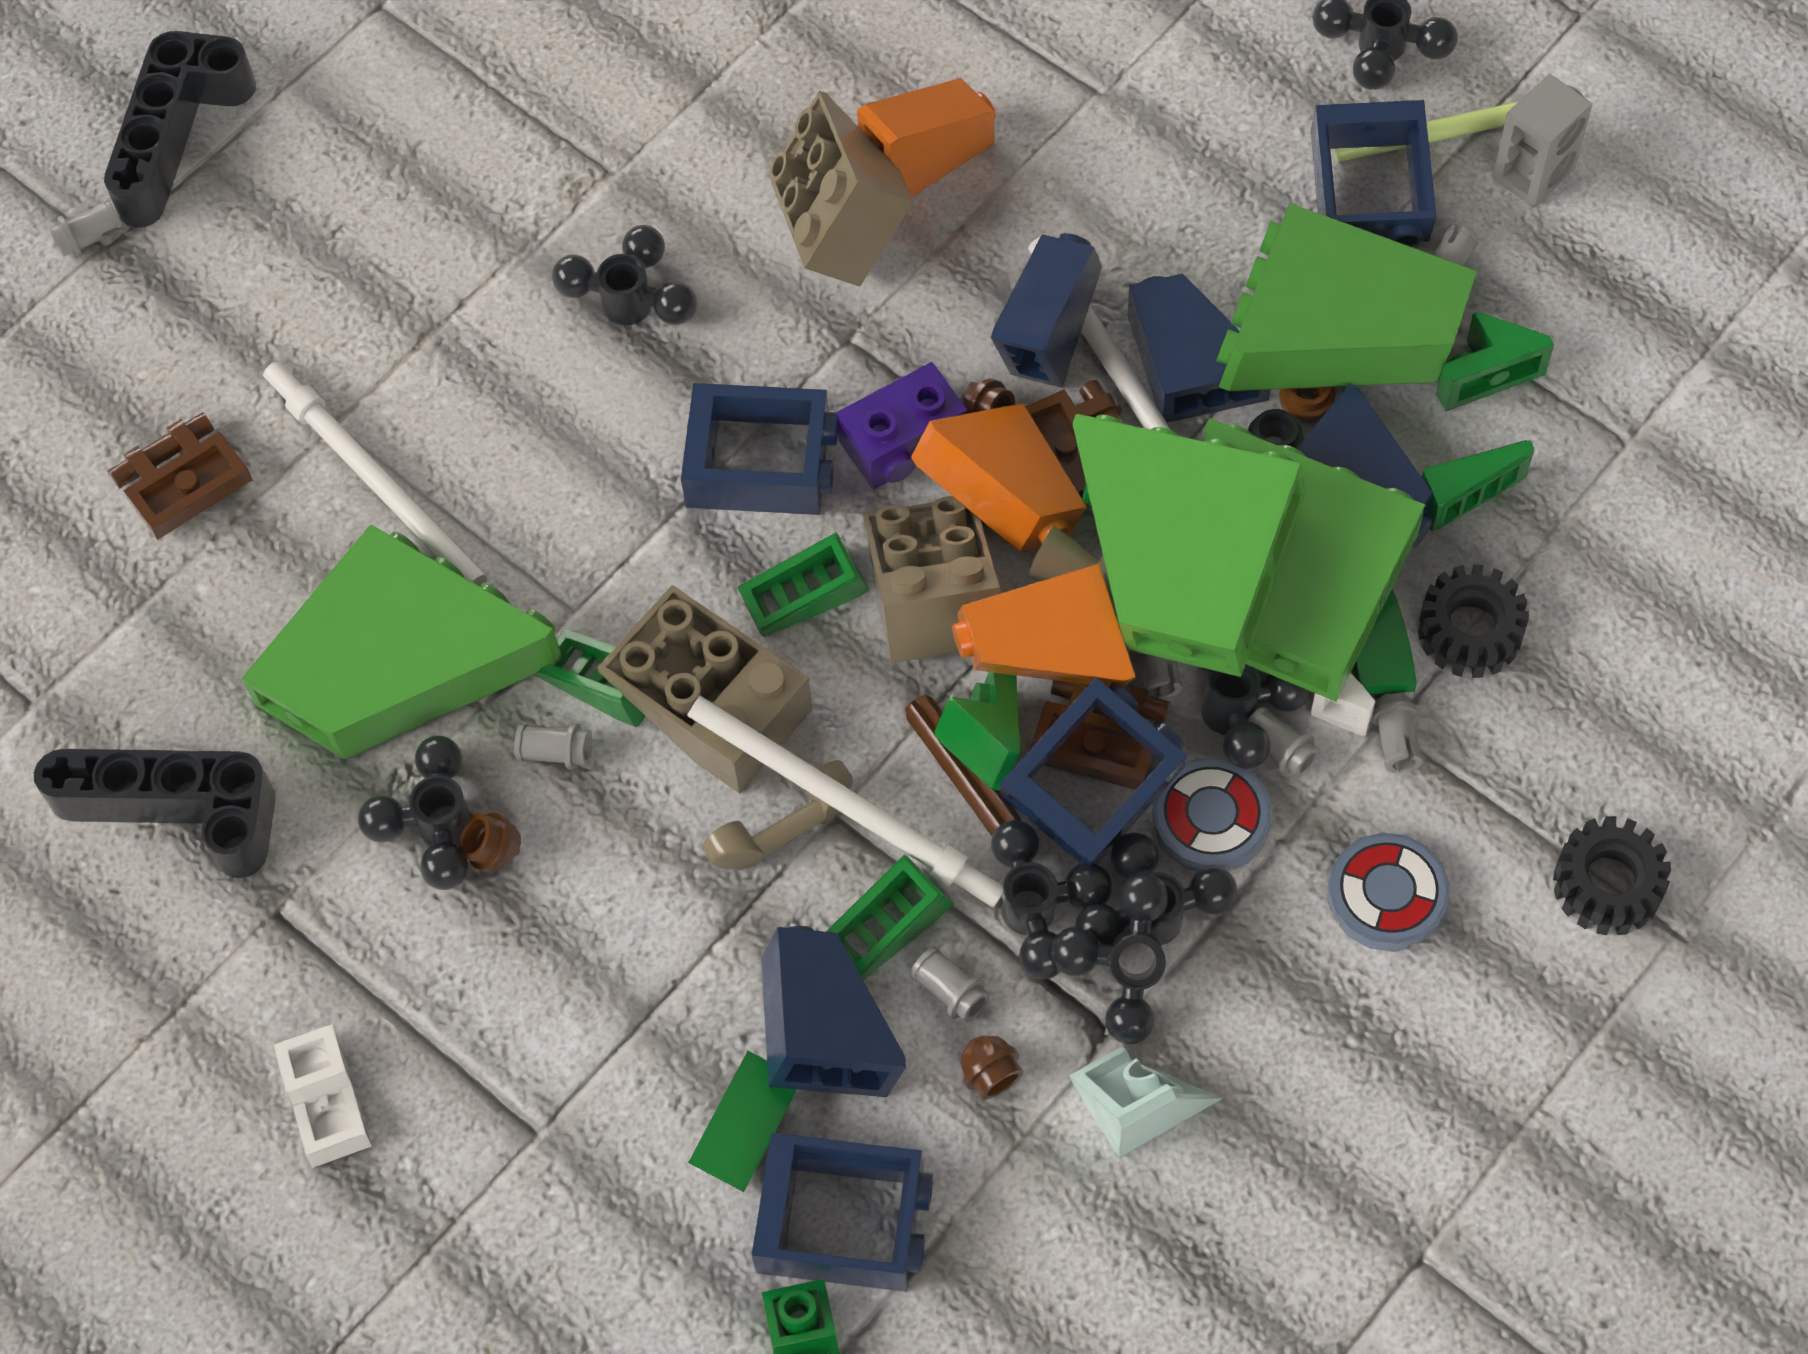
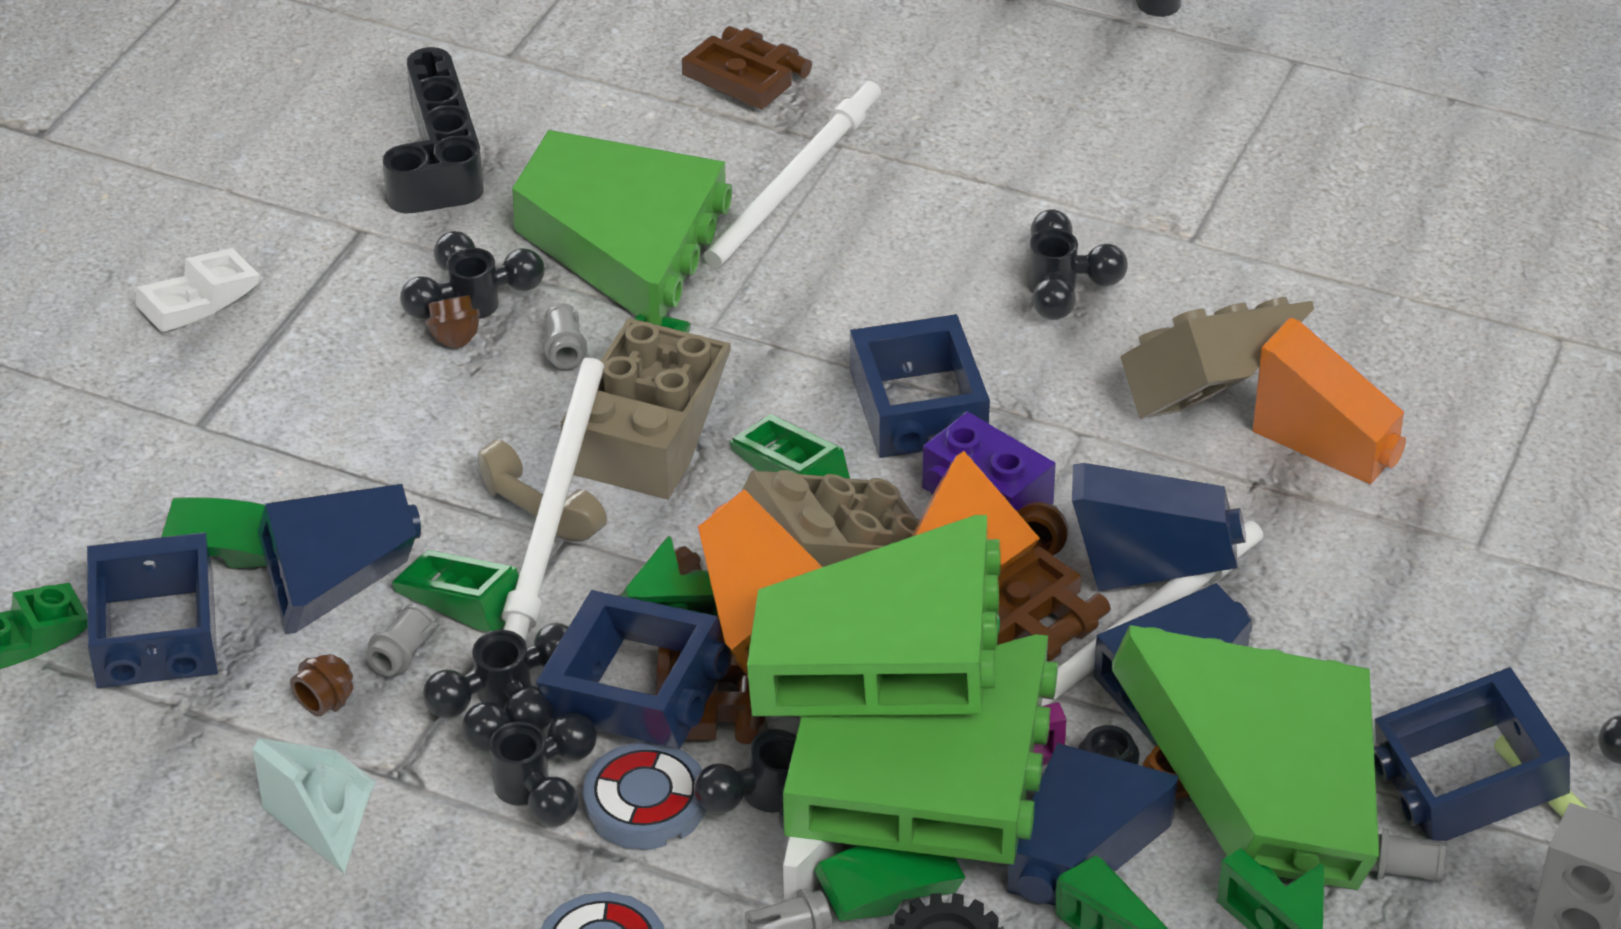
camera: 70 degrees right, 20 degrees down
black piece [1051,873,1168,1045] -> none
light grey pin [1249,706,1320,777] -> none

